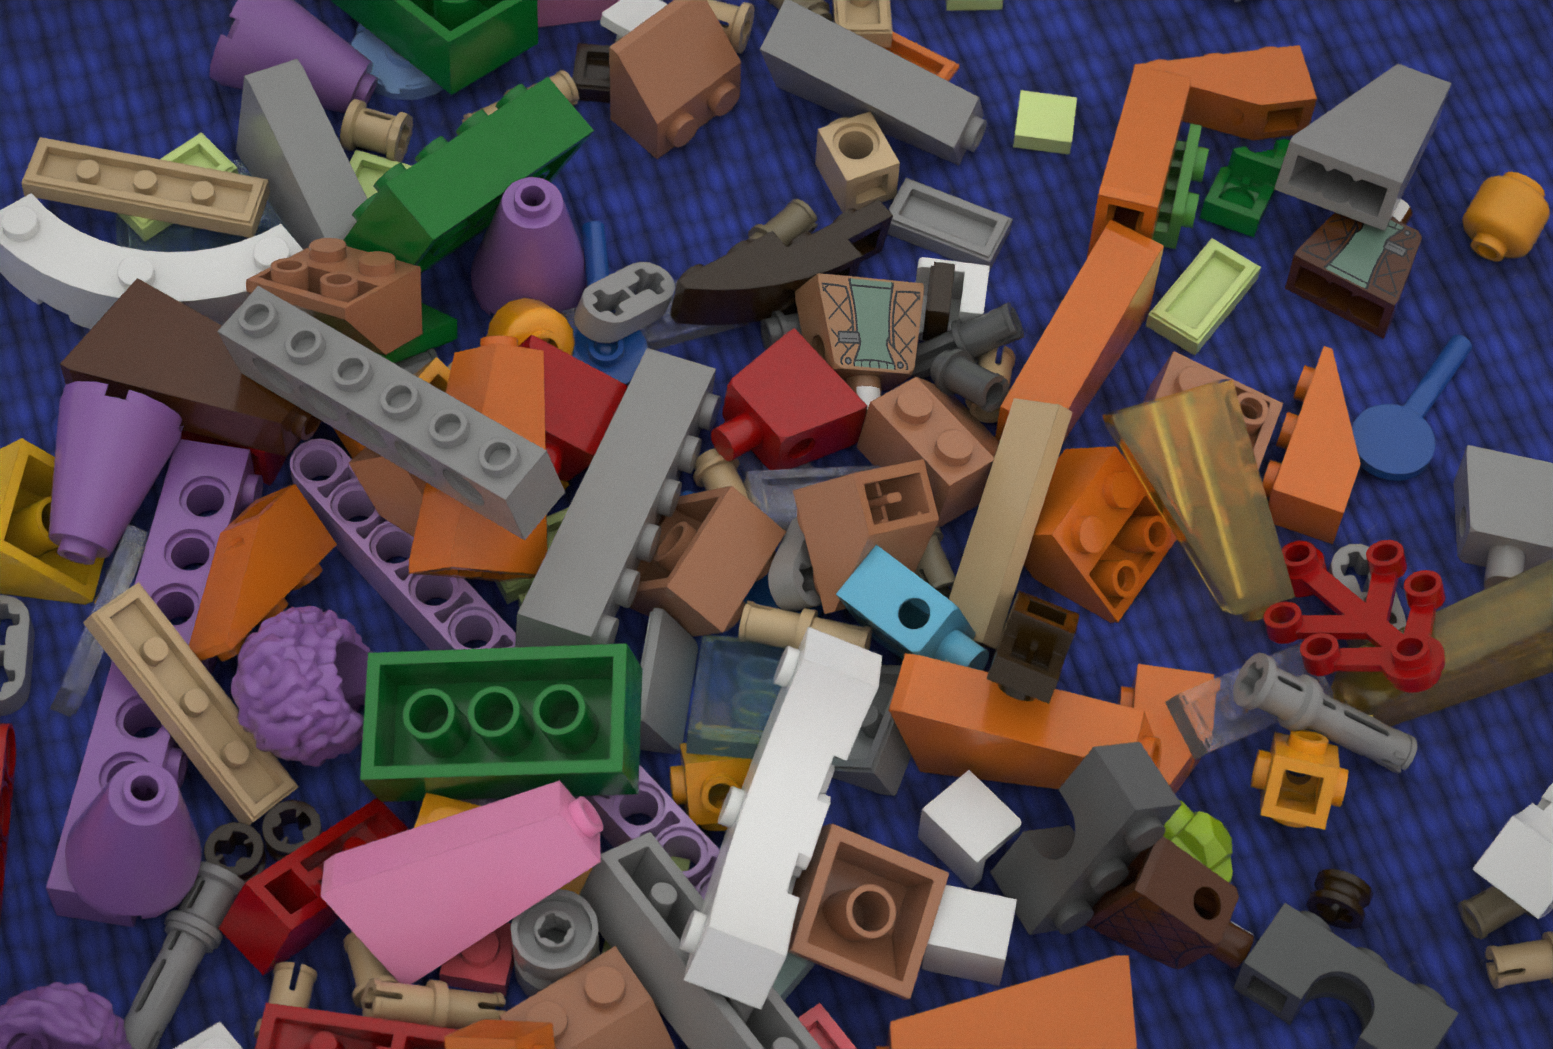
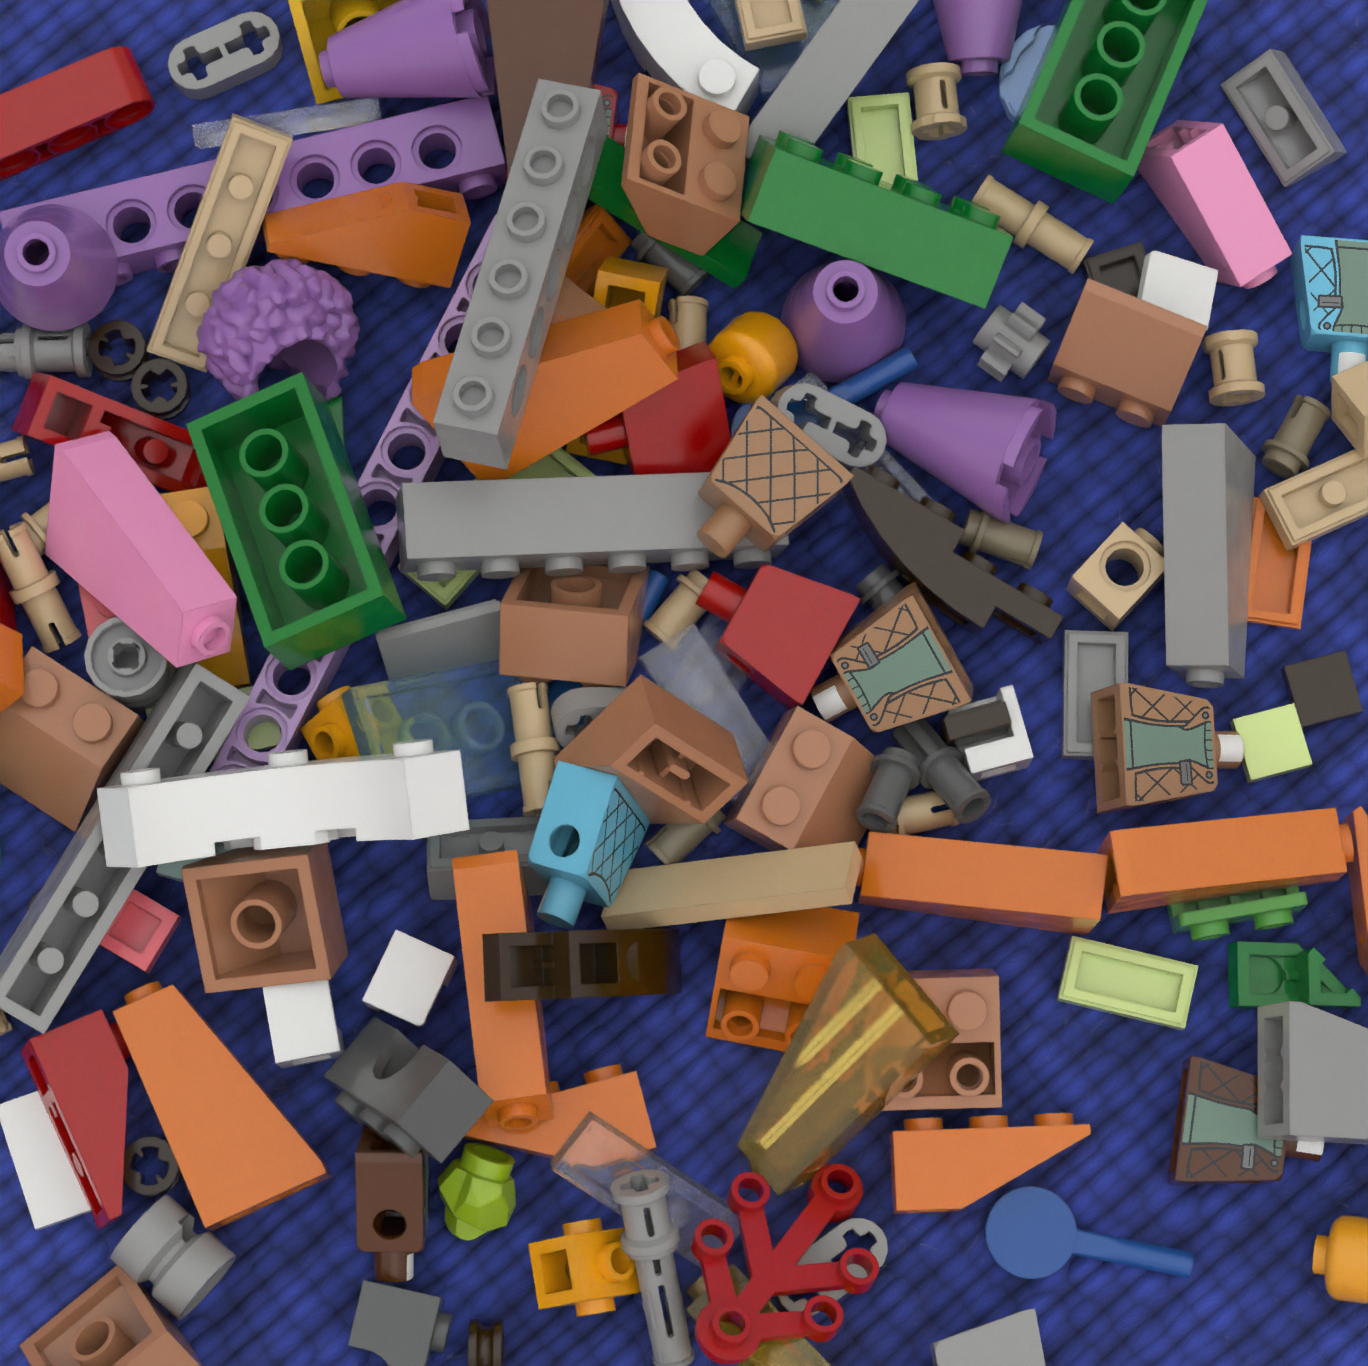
camera: 70 degrees right, 20 degrees up
none -> medium nougat torso [697,395,854,558]
none -> medium lavender cone [873,382,1057,523]
none -> light grey gear [972,301,1051,382]
none -> medium nougat torso [1090,683,1244,814]
none -> dark brown tile [1281,651,1363,730]

